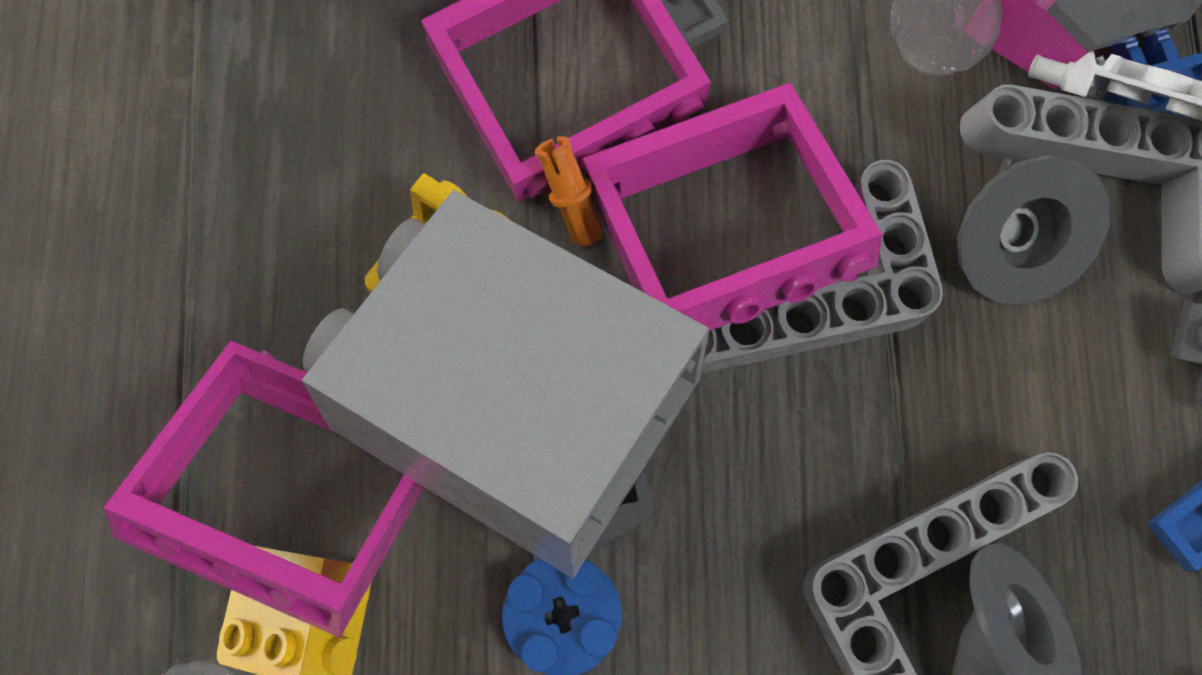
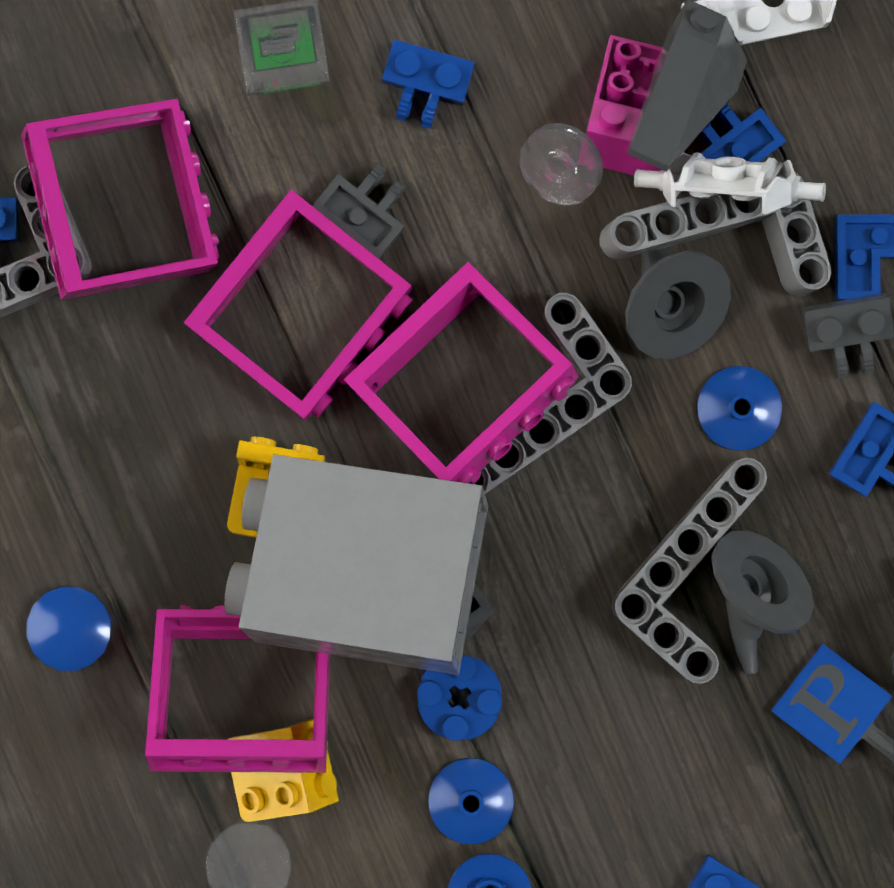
camera: 20 degrees left, 10 degrees up
orange axle [535,136,604,247] -> none
none -> blue dish [27,587,113,671]
none -> blue dish [697,366,782,451]

